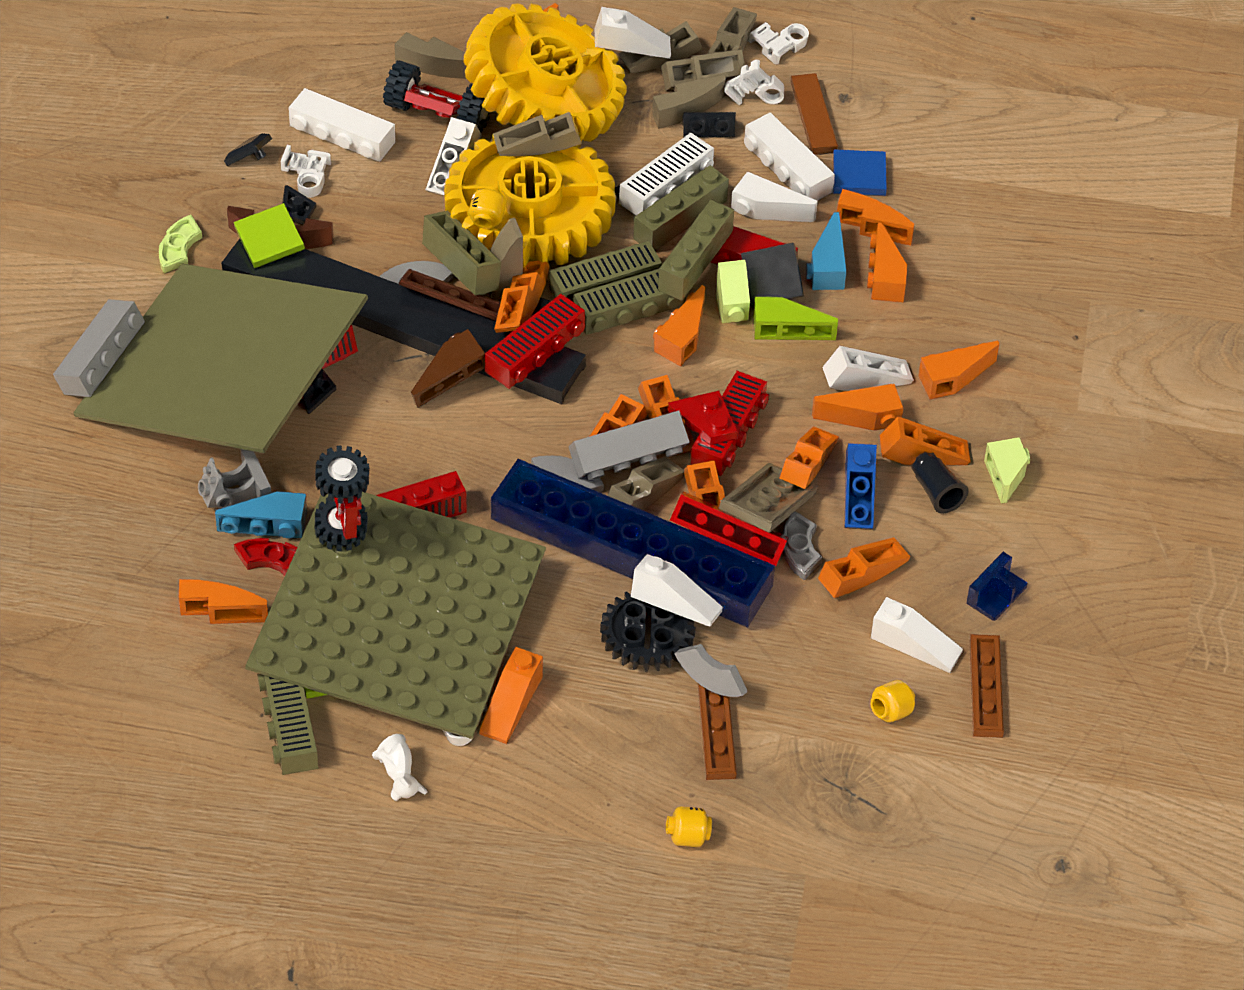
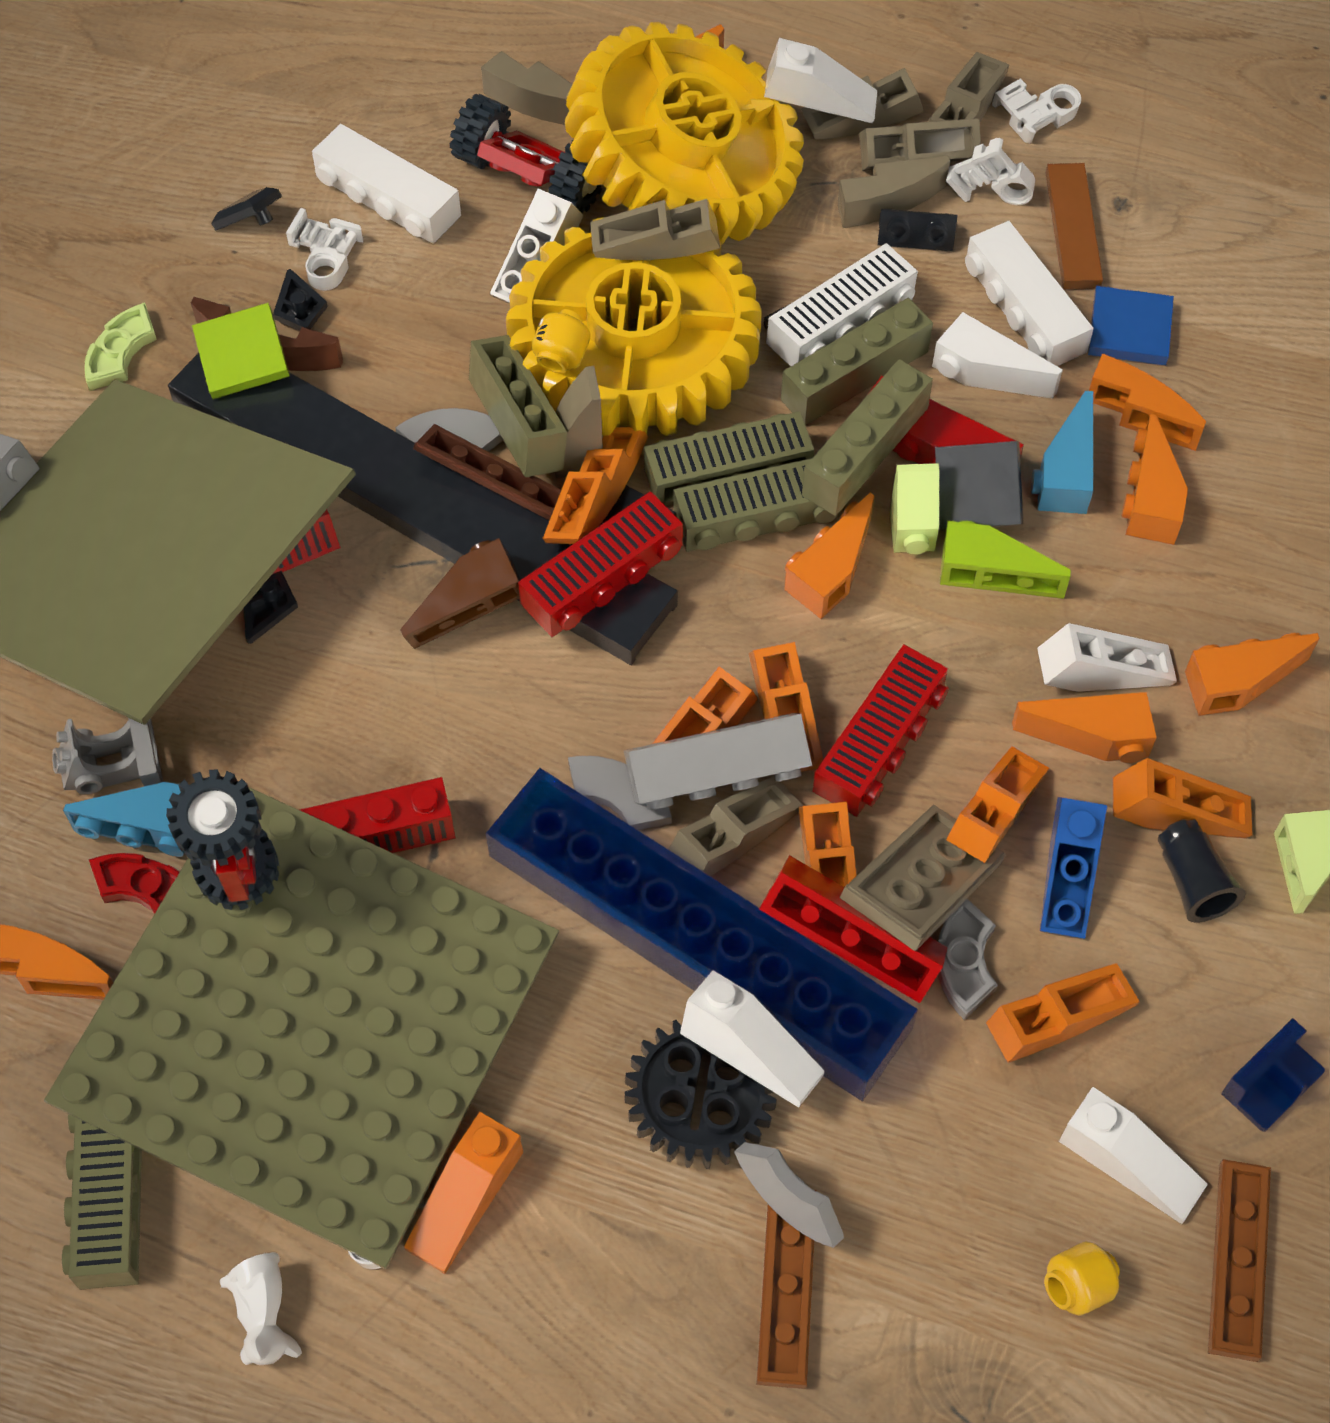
camera: 10 degrees right, 10 degrees up
red wing [668,390,737,445] -> none

